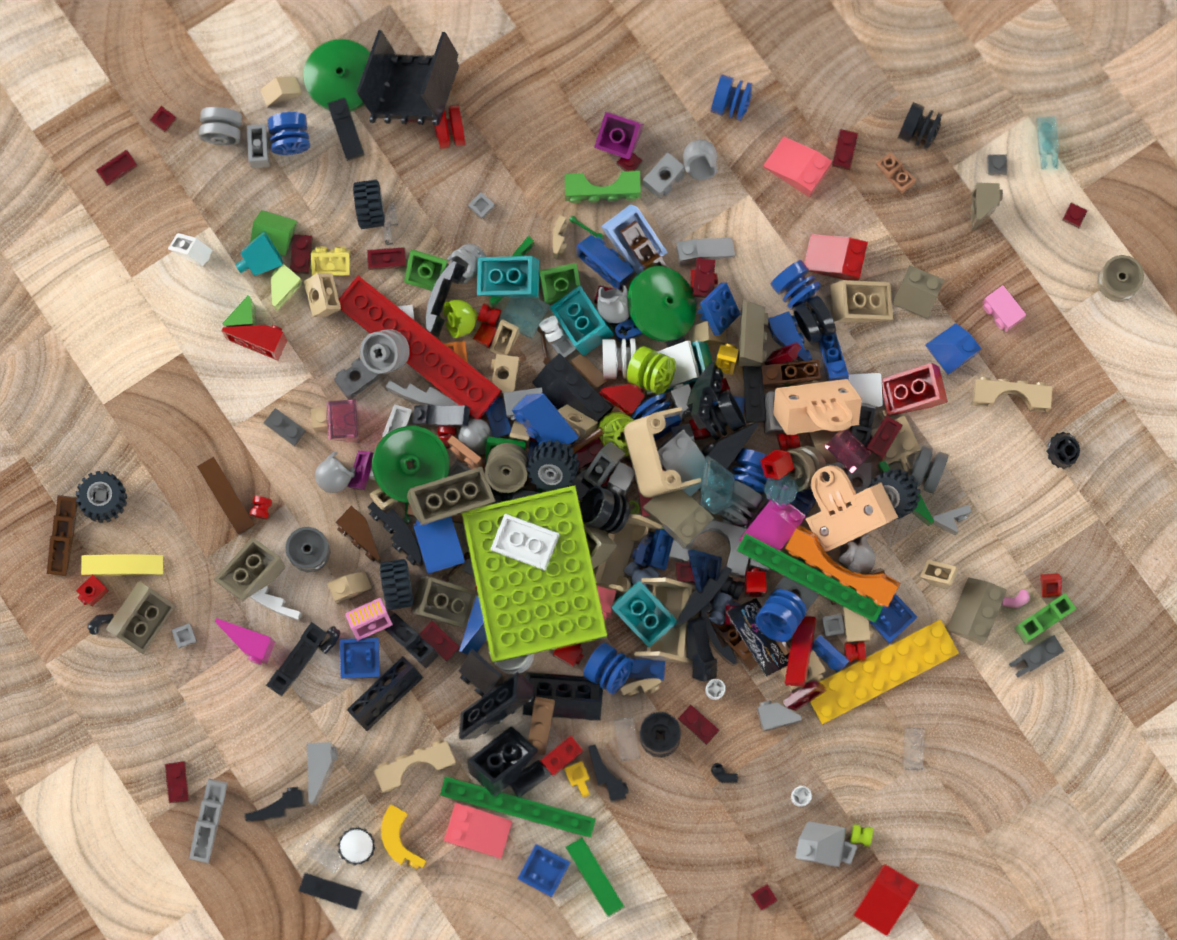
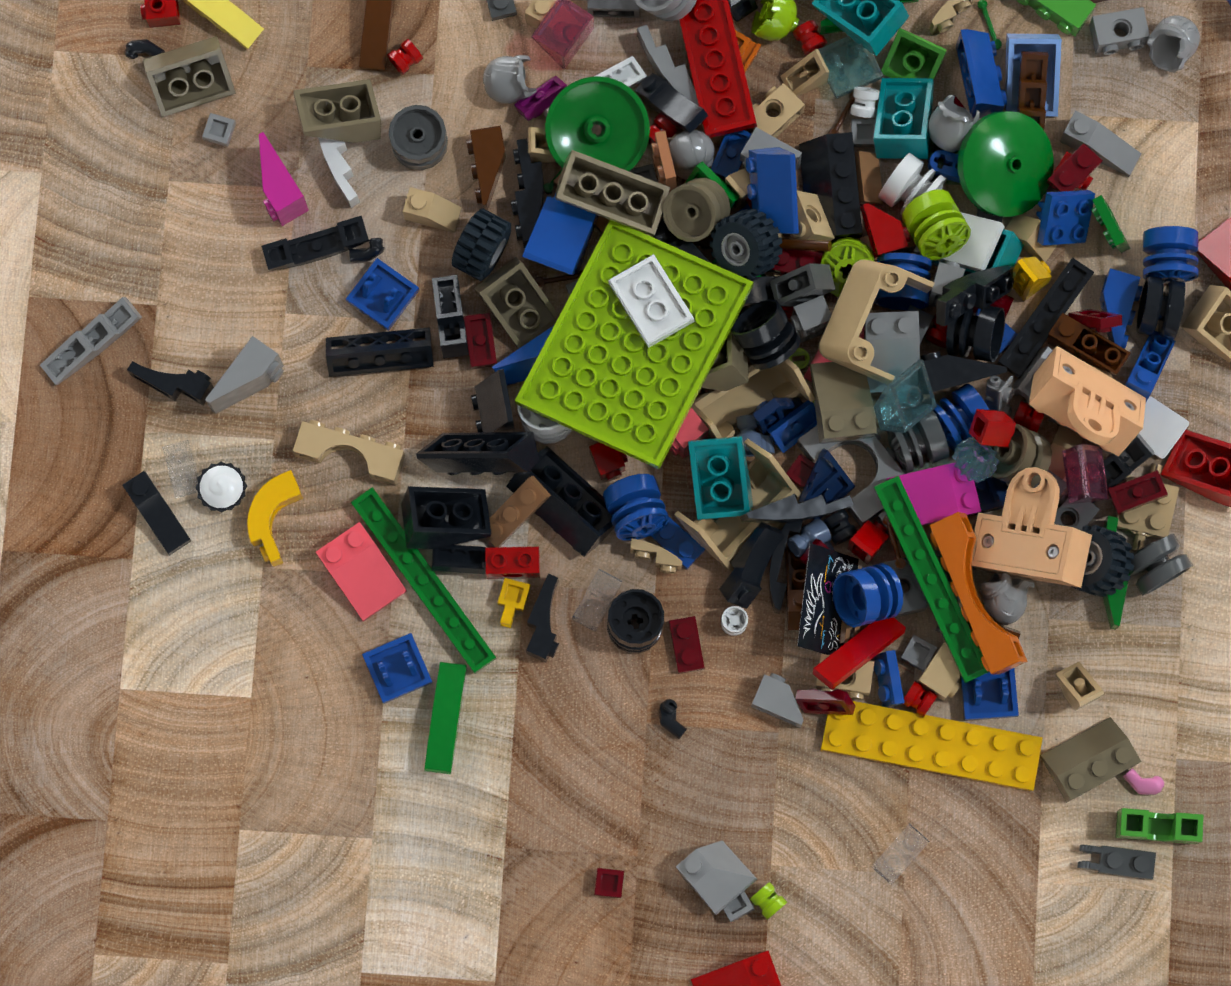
camera: 40 degrees right, 0 degrees up
dark red plate [165,761,189,803] -> none
bright pink brick [345,597,393,641] -> none
red slope [473,323,497,348] -> none
dark tan slope [738,301,768,367] -> none
white wheel [791,786,812,807] -> none
light grey slope [932,505,971,535] -> none
red slope [1040,573,1062,598] -> none
none -> reddish brown hinge [883,515,906,569]
none -> light grey hinge [985,376,1014,417]
none -> green plate [1091,195,1131,253]

